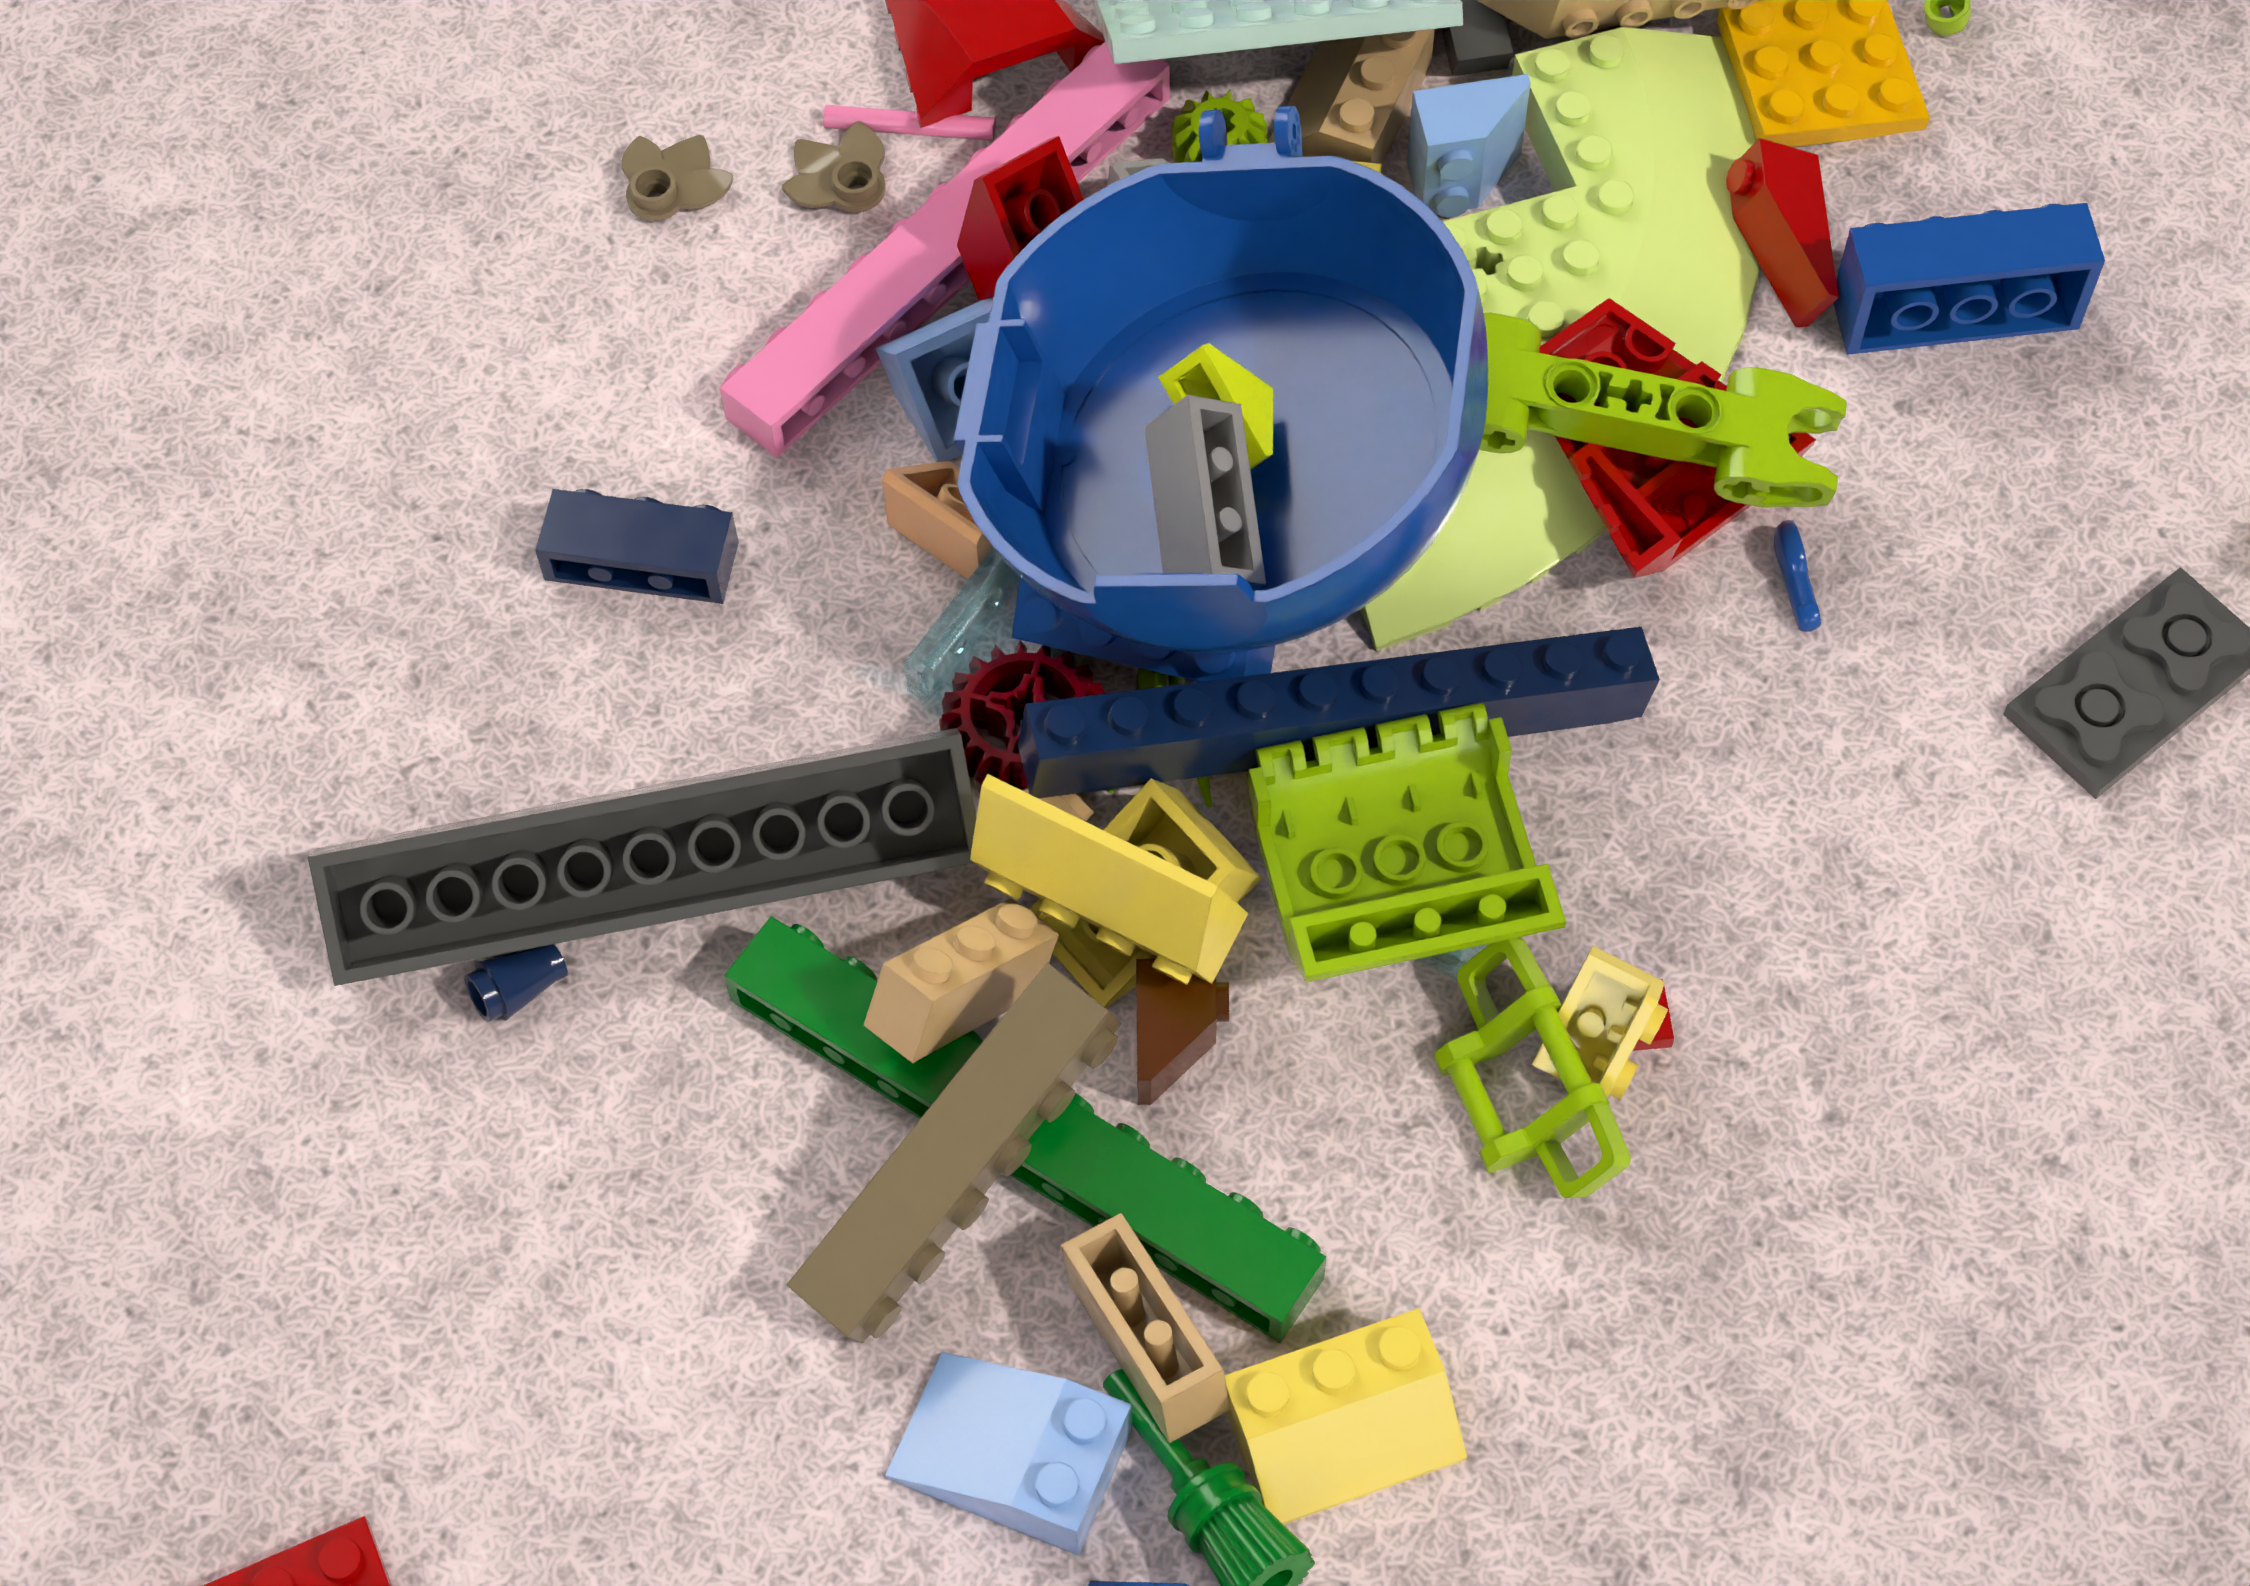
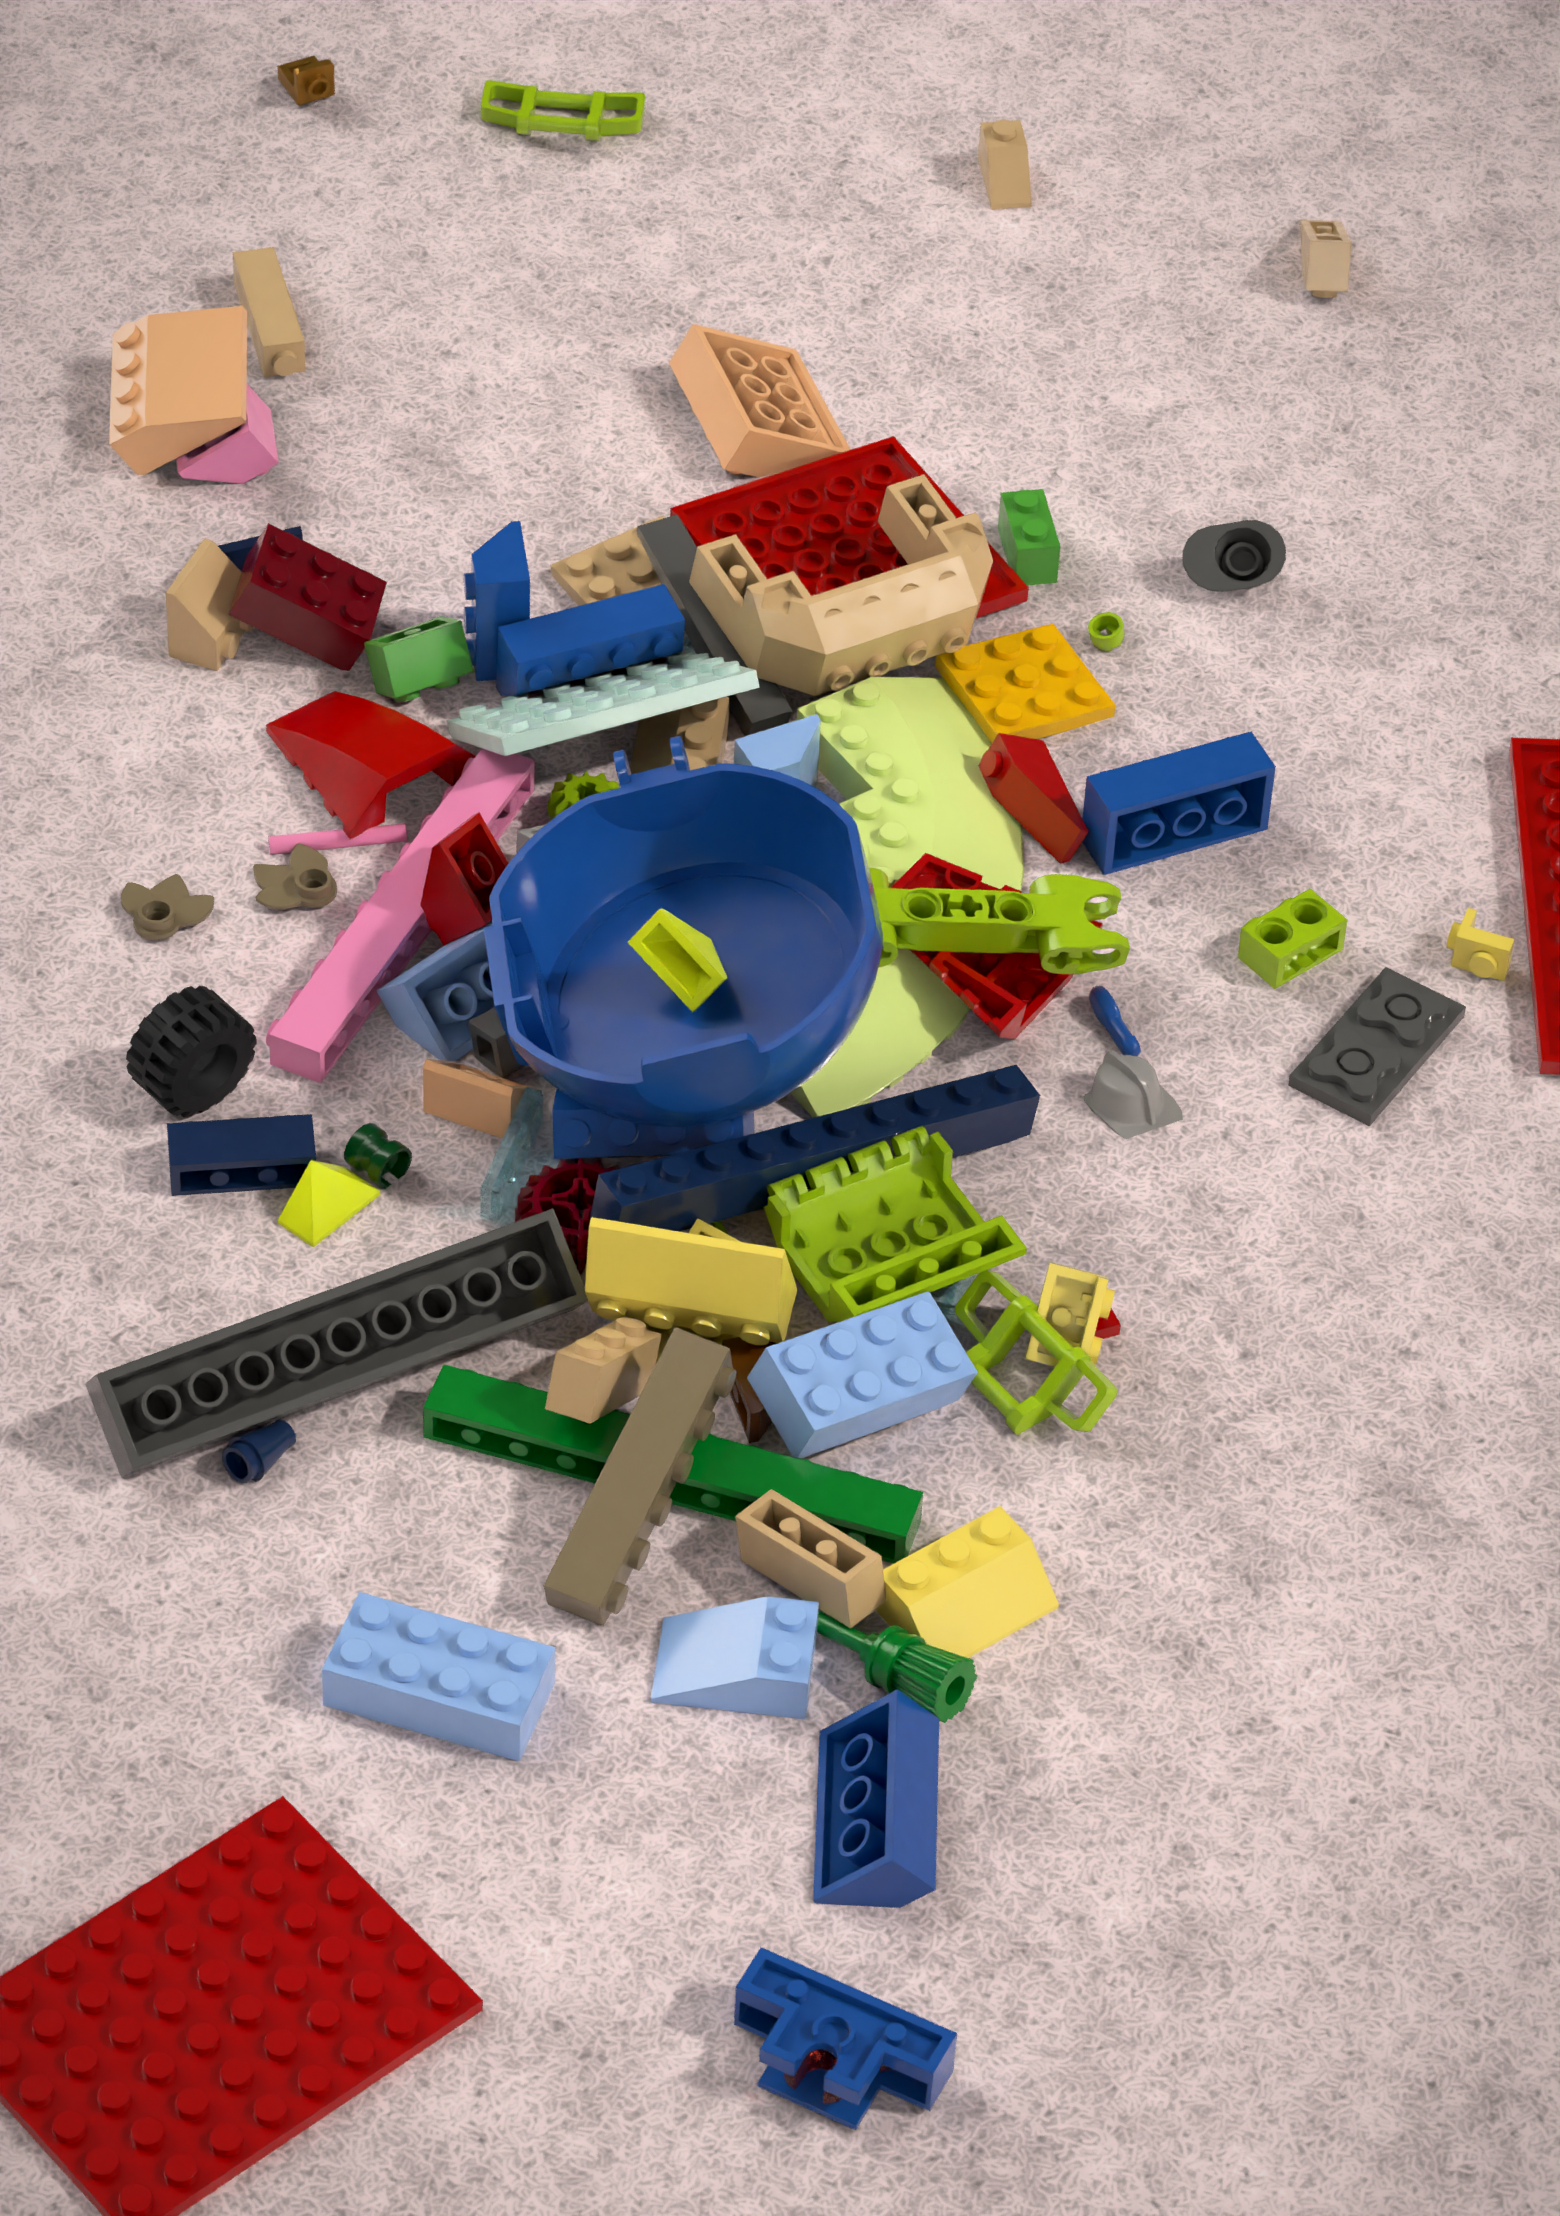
camera: 20 degrees left, 15 degrees down
light grey brick [1144,395,1266,590] -> none
none -> black tyre [126,986,257,1117]
none -> neon yellow slope [278,1160,380,1247]
none -> light blue brick [322,1592,556,1762]
none -> dark green wheel [344,1123,412,1189]
none -> light blue brick [747,1291,978,1458]
none -> light grey piece [1083,1051,1183,1139]
none -> lime brick [1238,888,1348,989]

